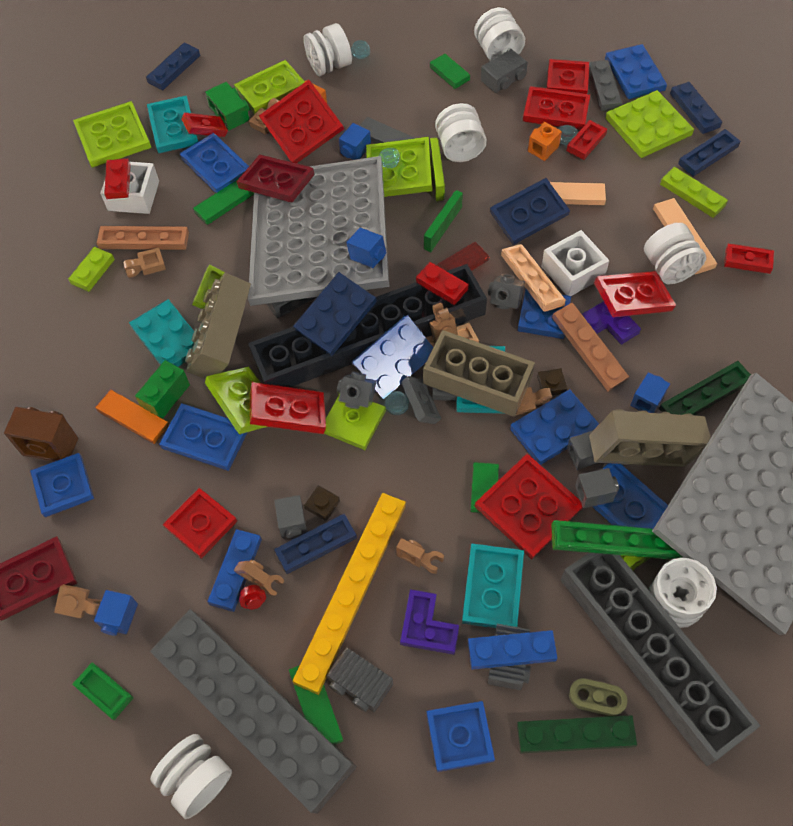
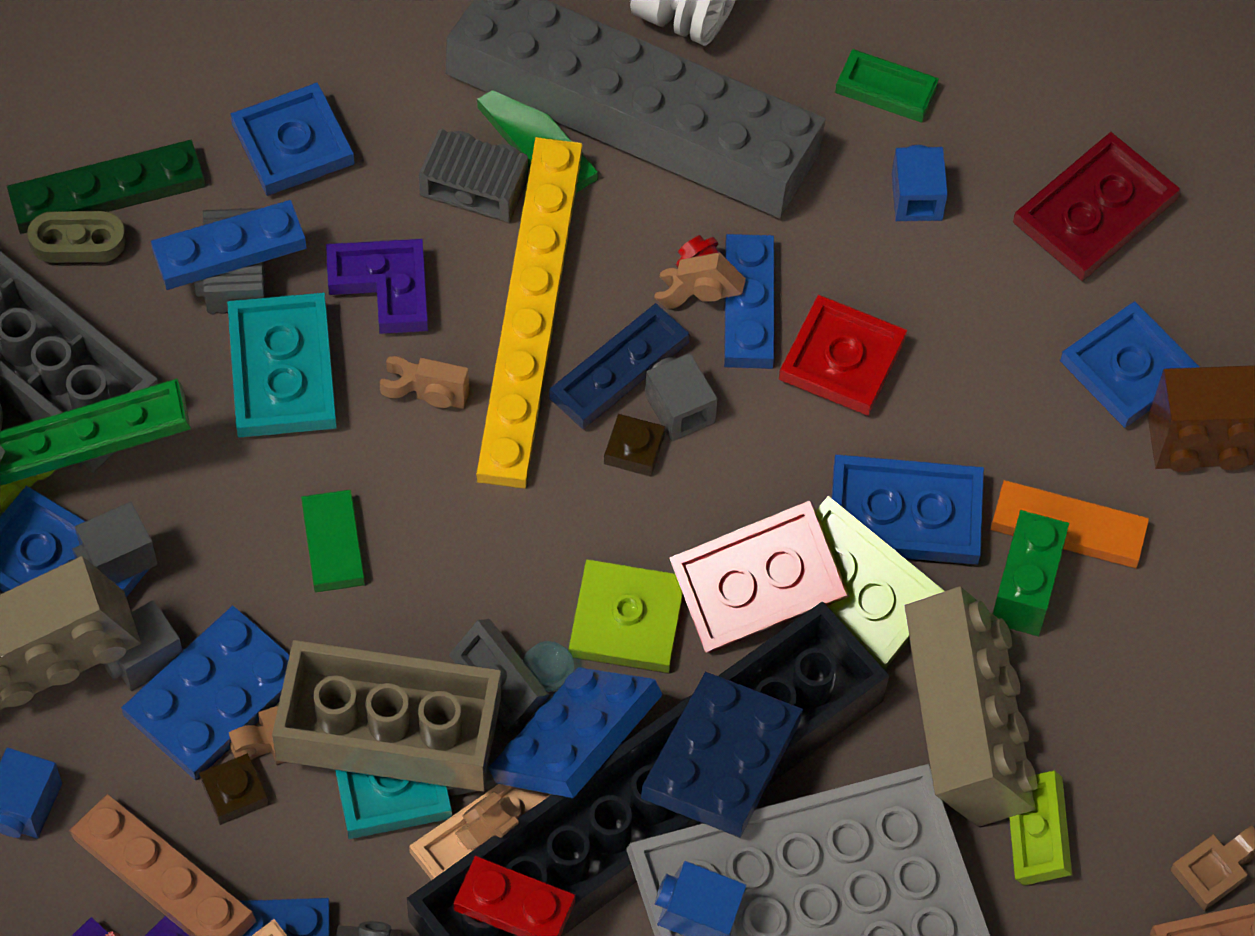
camera: 160 degrees right, 0 degrees up
medium nougat plate [54,584,102,618] -> none
teal plate [129,299,194,367] -> none
dark grey brick [337,372,377,409] -> none
red plate [474,454,583,560] -> none

